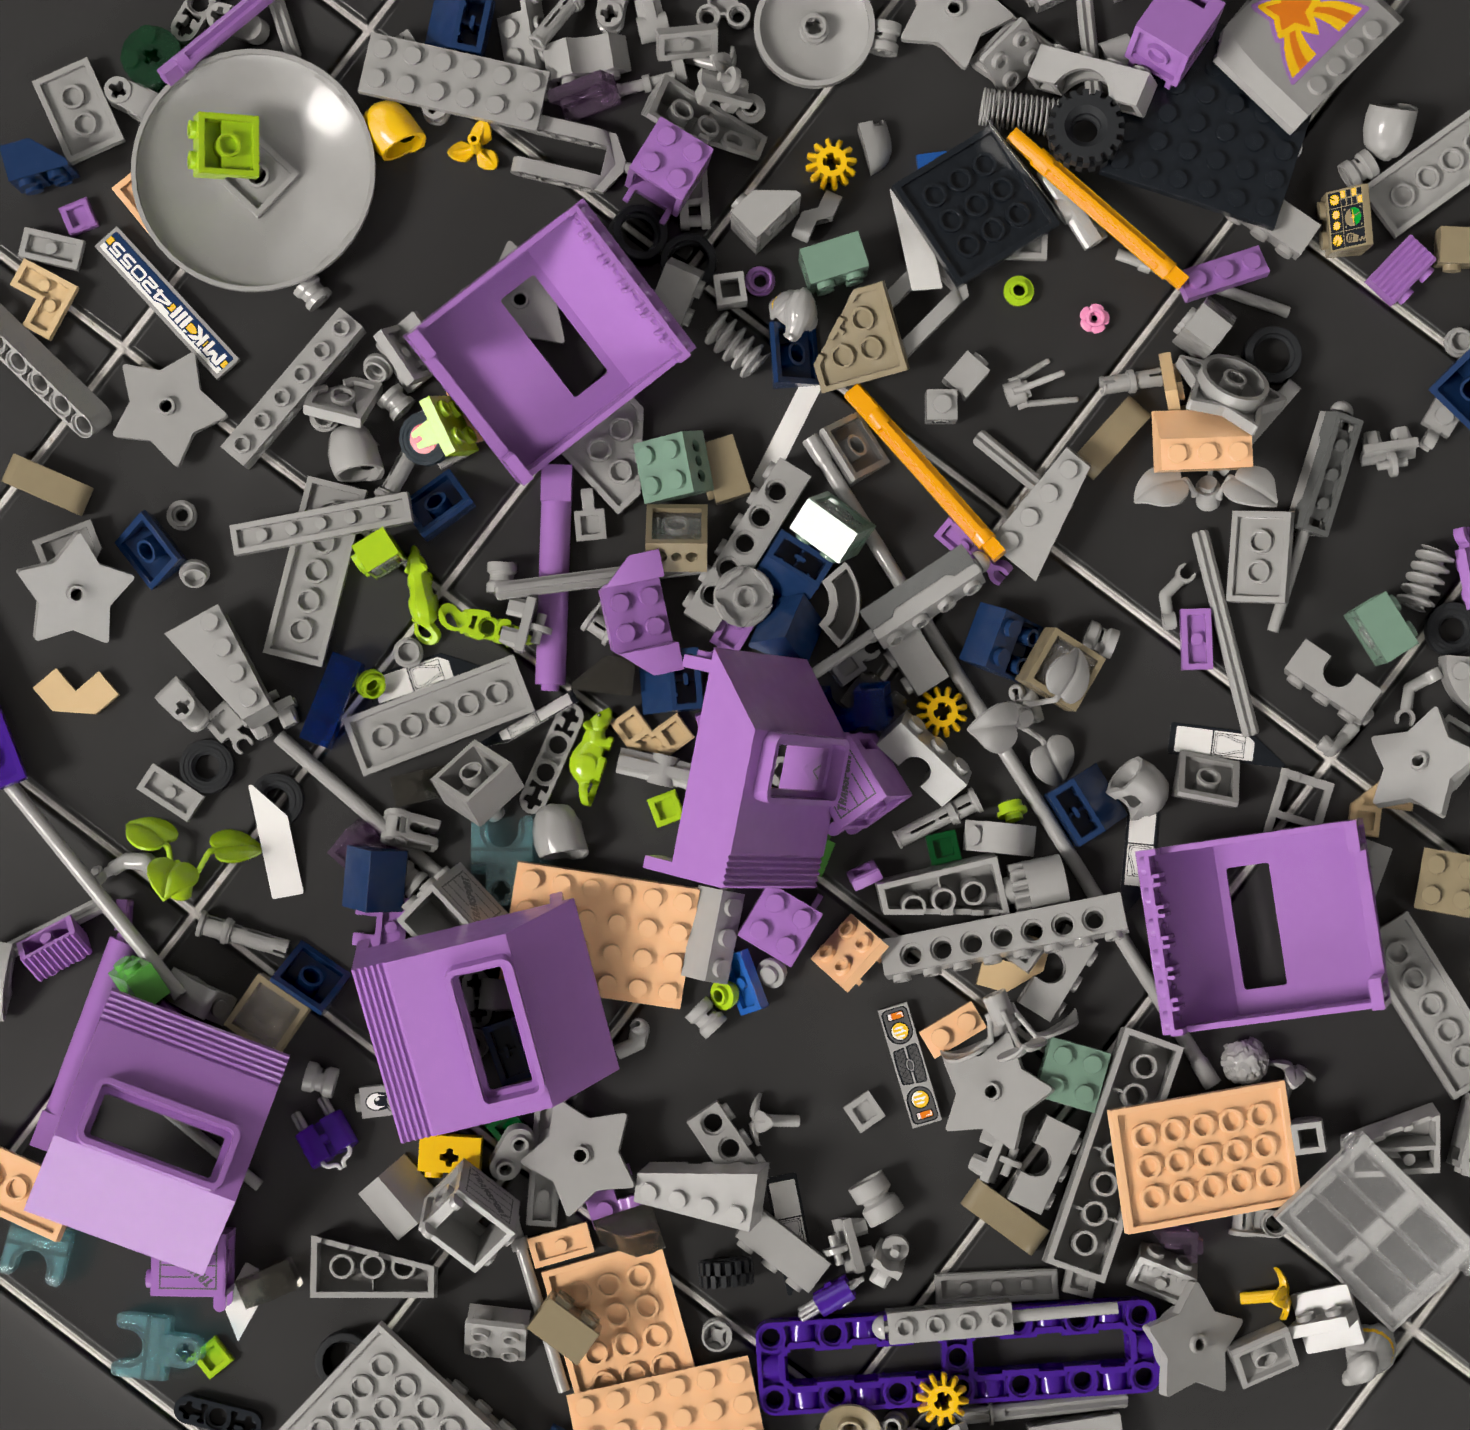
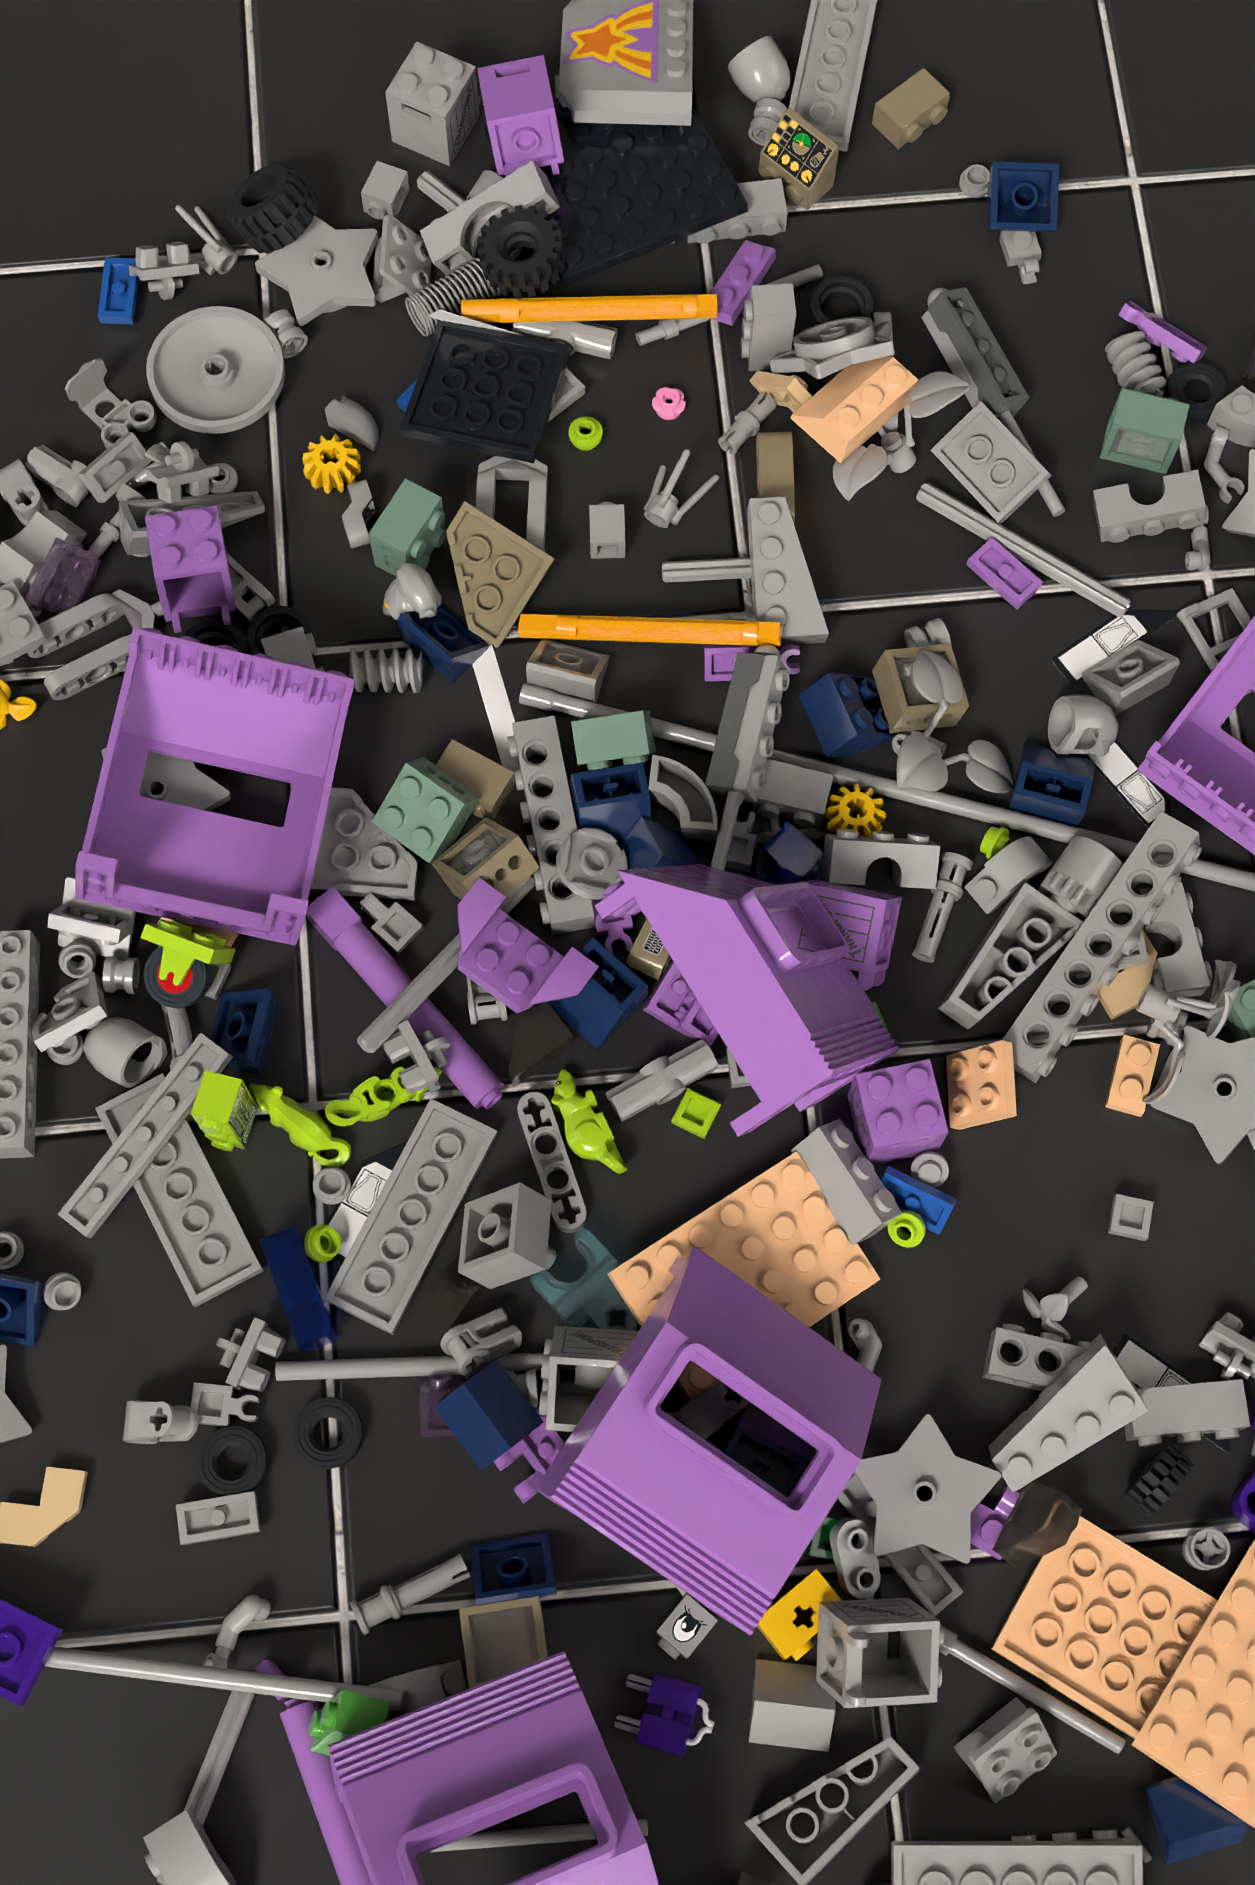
camera: 40 degrees left, 15 degrees down
medium lavender brick [16,914,92,982] -> none
lime plant [125,817,262,902] -> none
light grey wedge [164,604,280,730] -> none
white sticker [249,785,303,899] -> none
light grey wheel [301,1061,340,1098] -> none
sticker [480,689,578,747] -> none
light grey wheel [486,561,518,594] -> none
light nougat plate [527,1221,595,1269] -> none
dark tan piece [527,1289,602,1365] -> none
light grey piece [532,803,589,860] -> none
tan tile [610,706,695,755] -> none
light grey wheel [685,996,728,1039] -> none
light grey brick [713,271,748,311] -> none
light grey slope [731,190,801,255] -> none
medium lavender plate [745,266,775,297] -> none
medium lavender tile [846,860,883,891] -> none
light grey wheel [848,1170,904,1228] -> none
tile [877,1002,942,1128] -> none
white sticker [890,189,942,291] -> none
light grey brick [925,389,958,424] -> none
dark green plate [925,829,962,866] -> none
light grey arm [1159,563,1196,631] -> none
light grey hips [1359,426,1419,477] -> none
medium lavender brick [1364,234,1437,307] -> none

